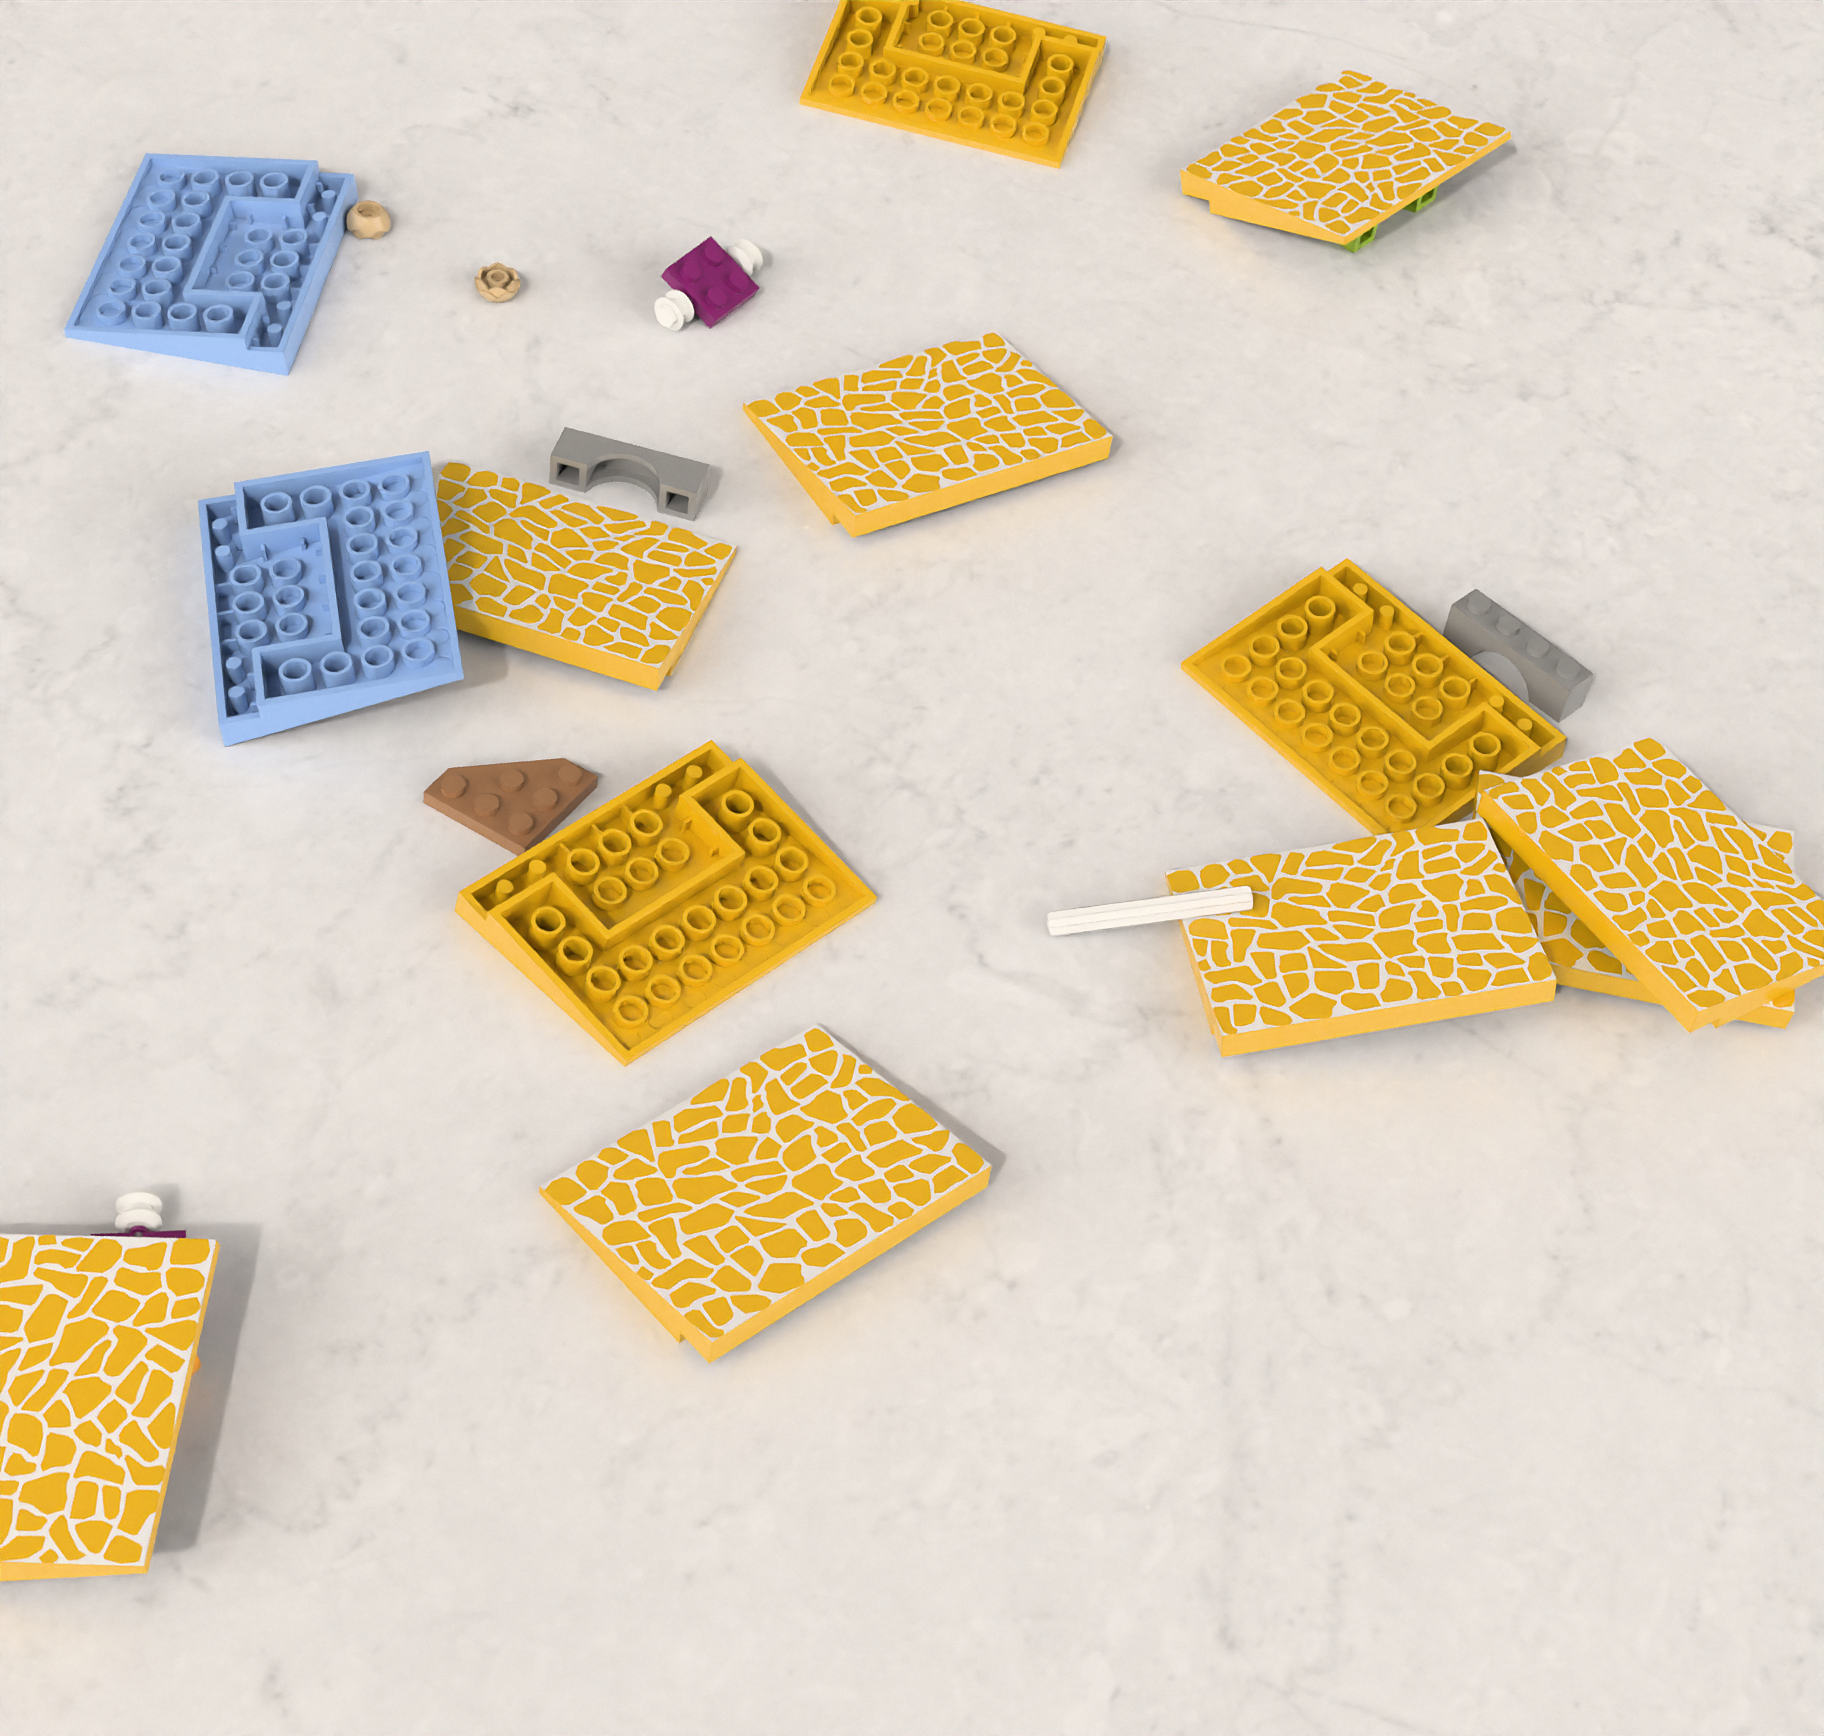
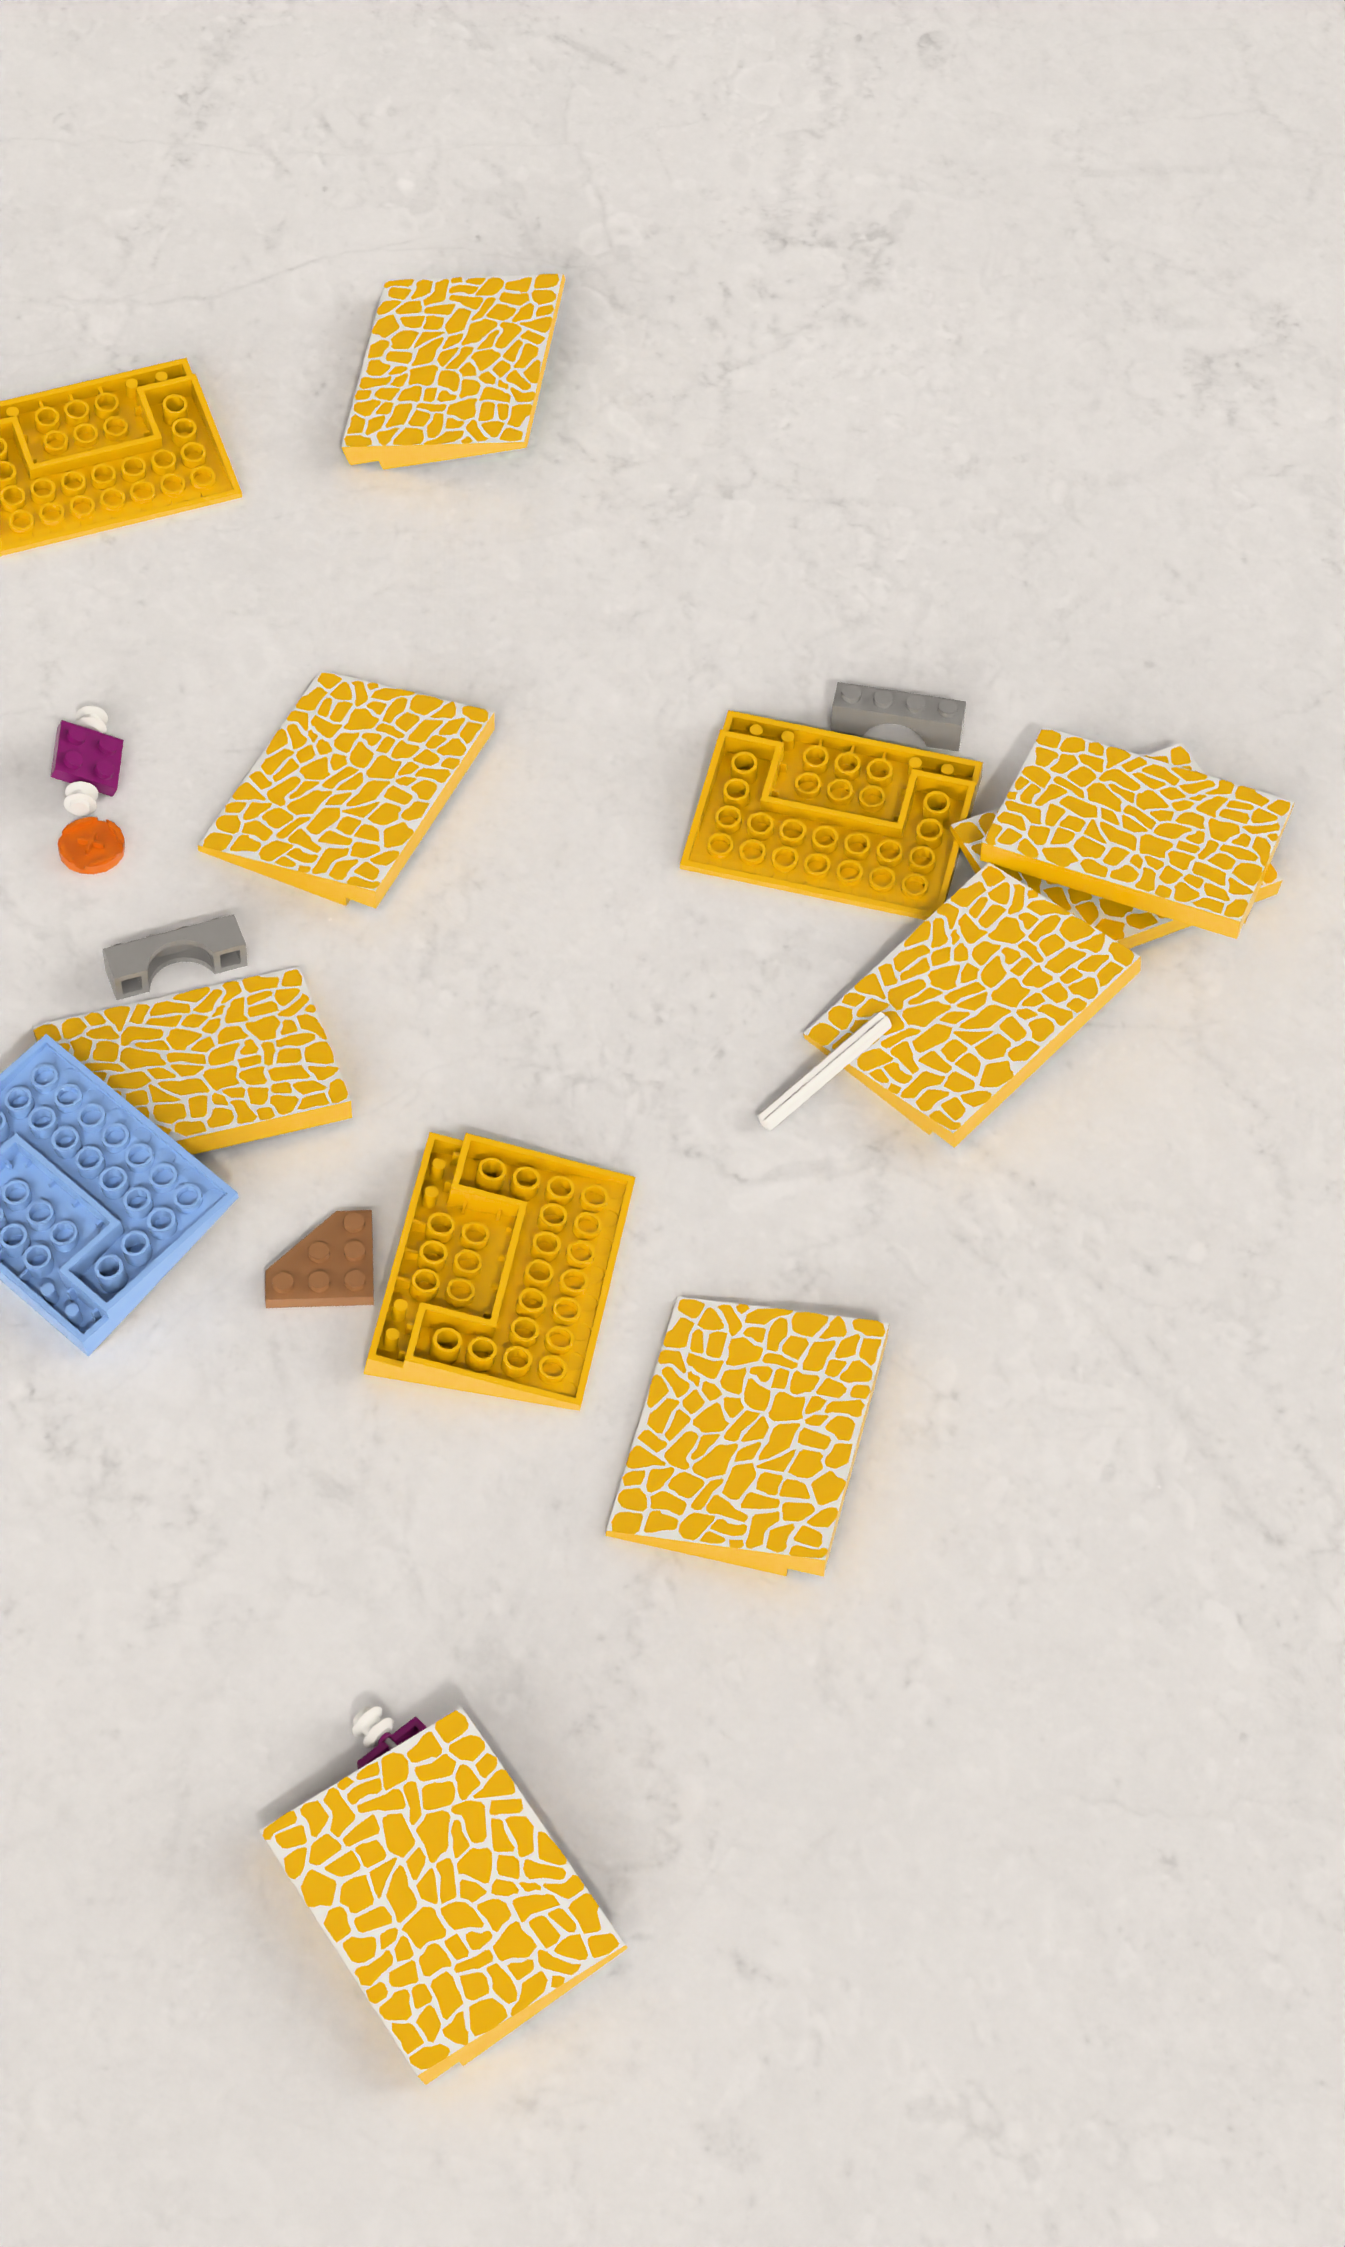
camera: 30 degrees left, 5 degrees up
none -> orange tile [57,817,125,874]

